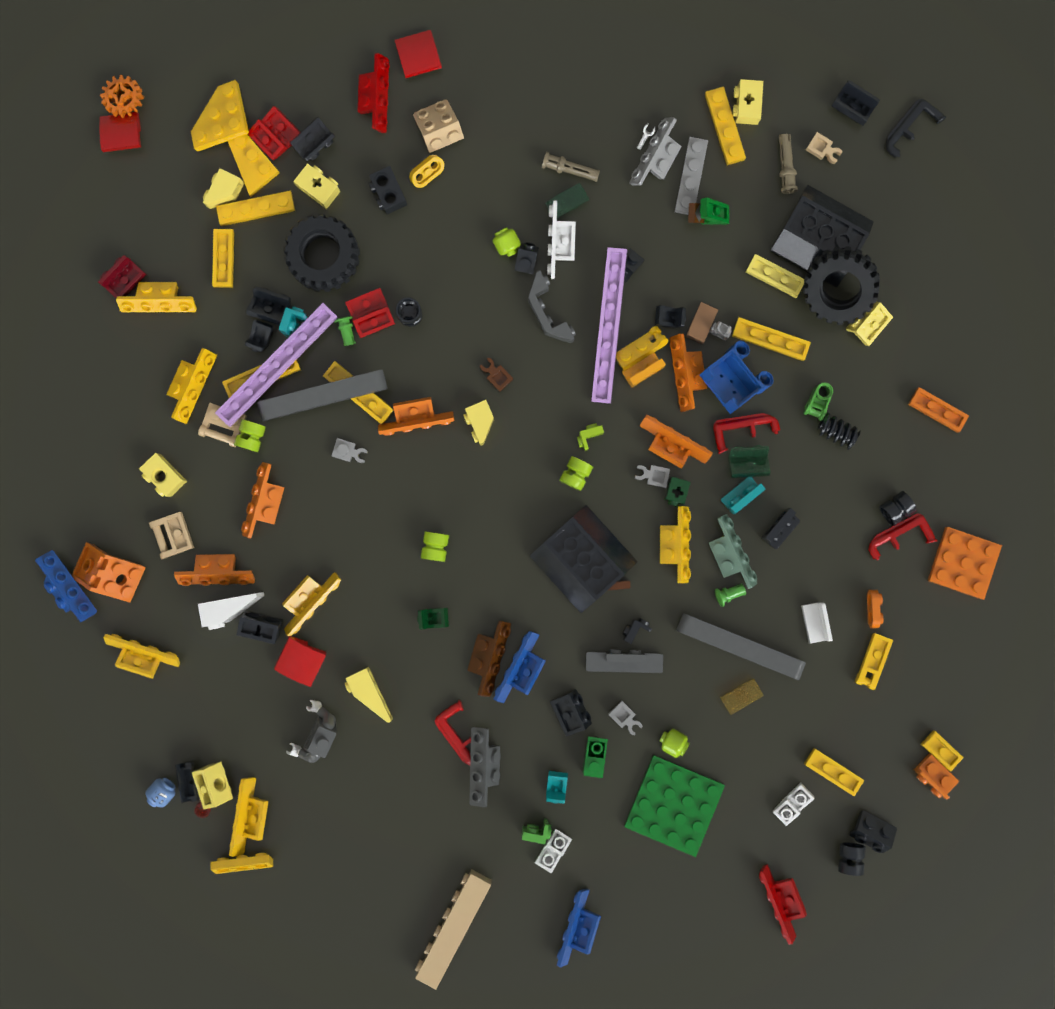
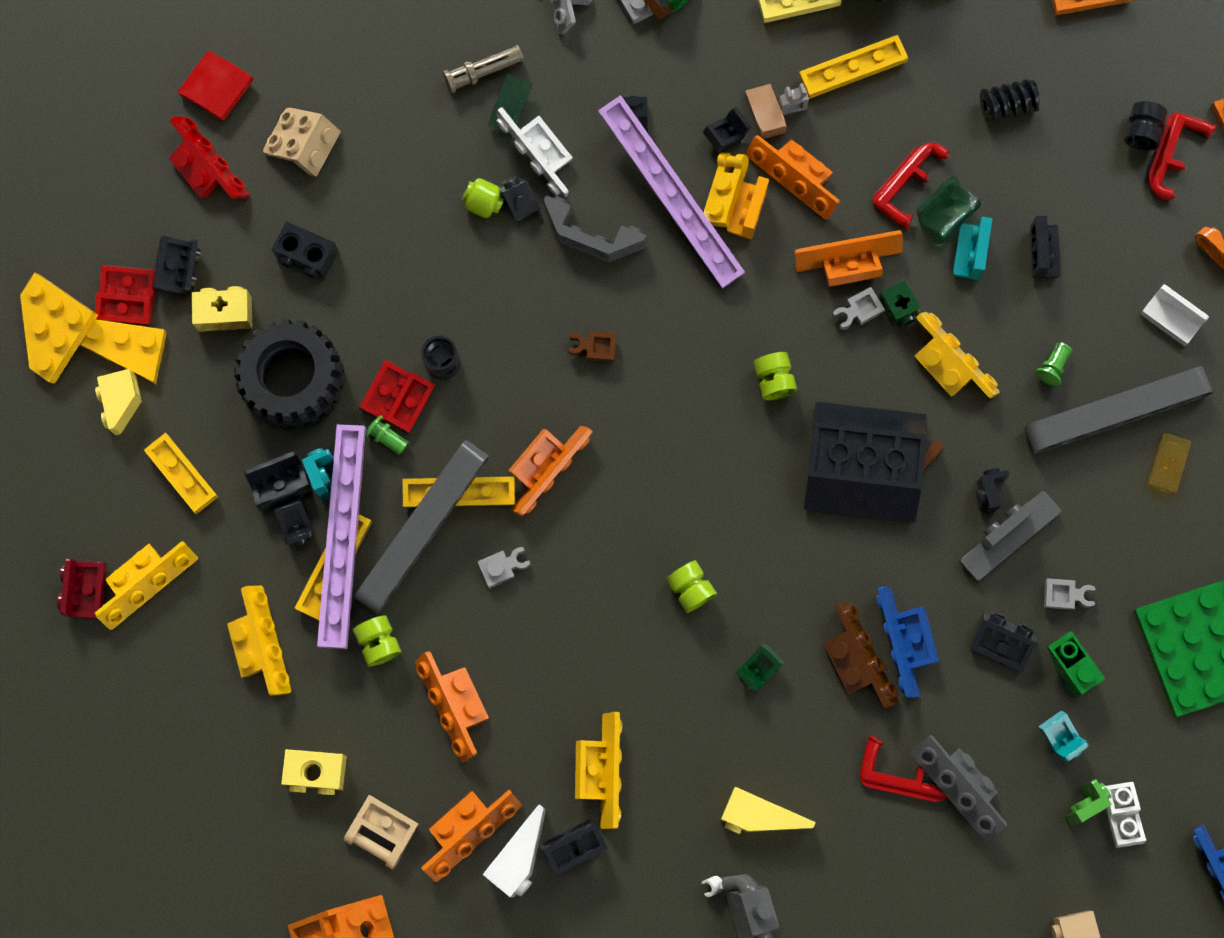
camera: 30 degrees left, 10 degrees down
tan plate [198,403,247,447] -> none
yellow plate [216,191,295,226] -> none
red slope [274,636,326,687] -> none
yellow plate [409,155,444,188] -> none
light yellow slope [464,400,494,445] -> none
lime bracket [577,423,604,451] -> none
lime head [660,729,690,758] -> none
blue piece [700,341,774,414] -> none
sand green bracket [709,514,757,589] -> none
bright green piece [803,383,833,421] -> none

